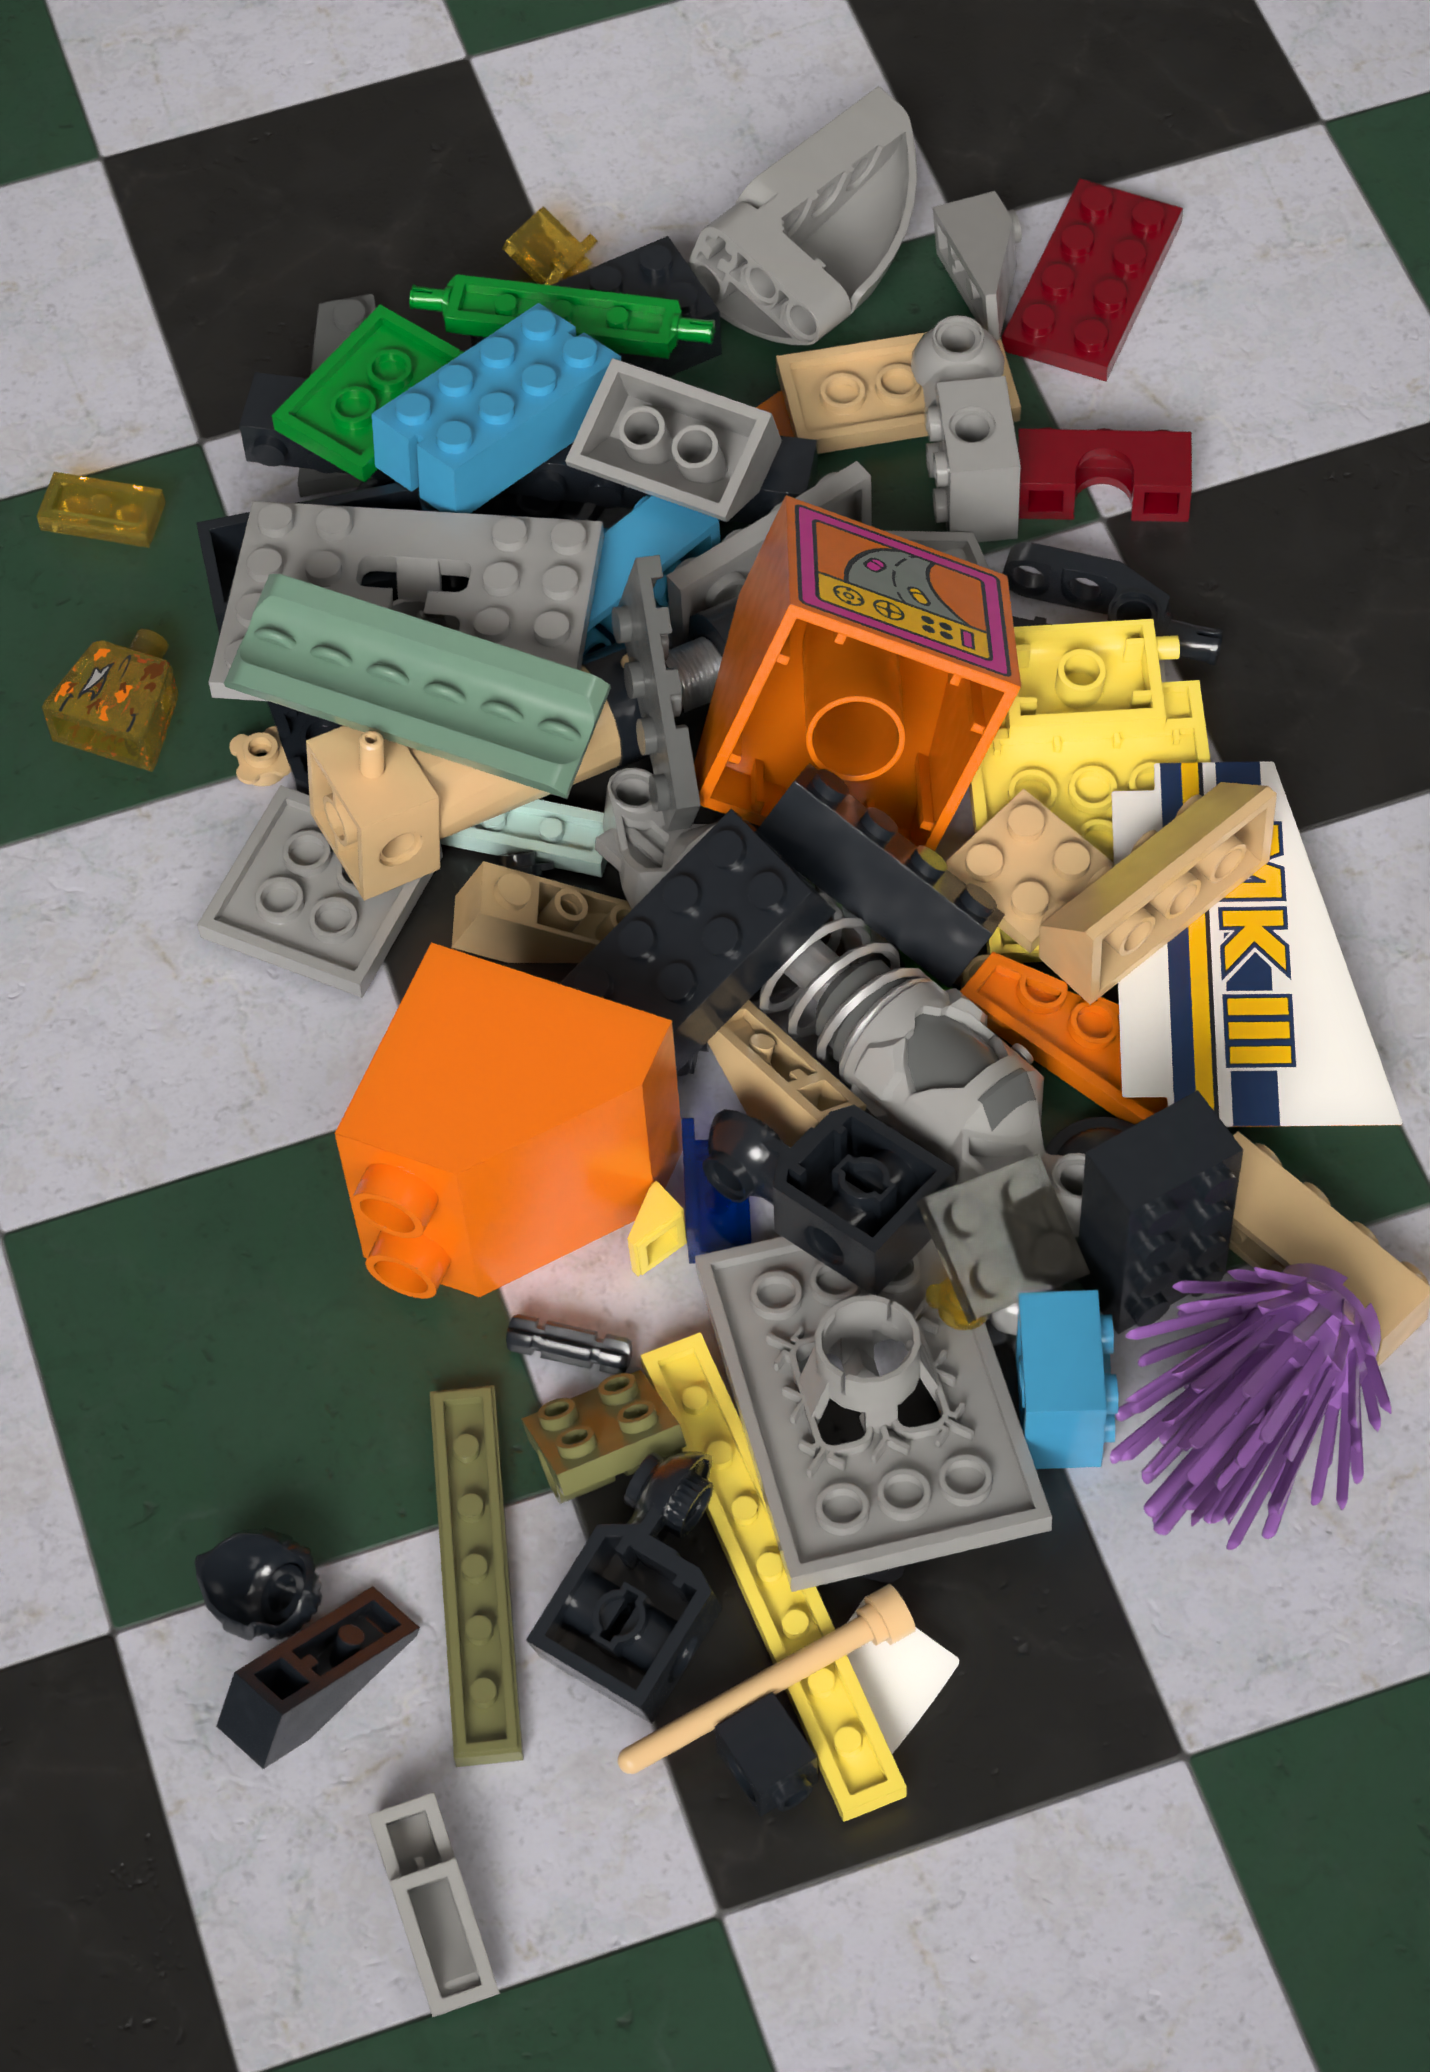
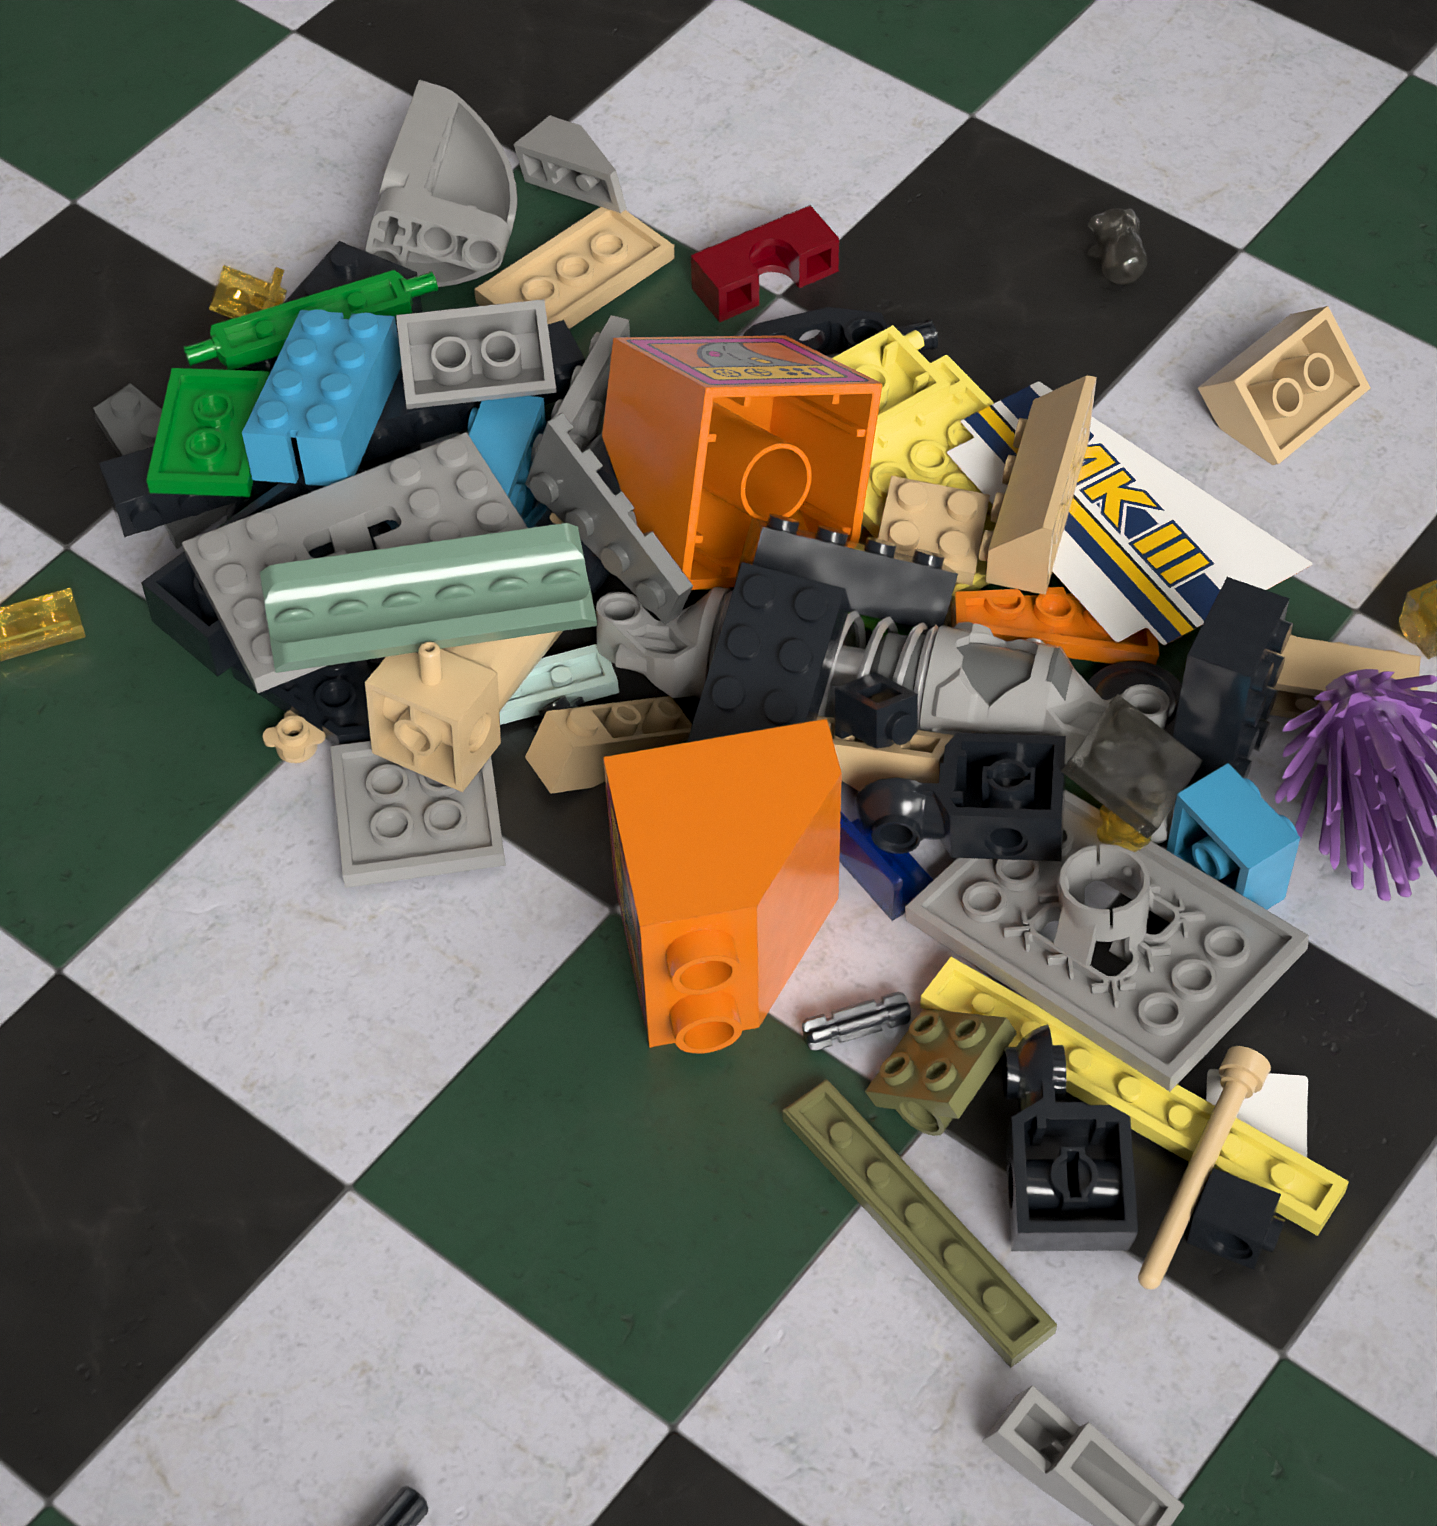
camera: 35 degrees left, 5 degrees down
clear yellow torso [42,629,178,772] -> none
black hair [194,1527,322,1641] -> none
black slope [216,1586,420,1769] -> none
light yellow slope [627,1181,688,1276] -> none
light grey brick [911,315,1021,542] -> none
dark red plate [1002,179,1183,382] -> none
none -> black brick [834,672,918,749]

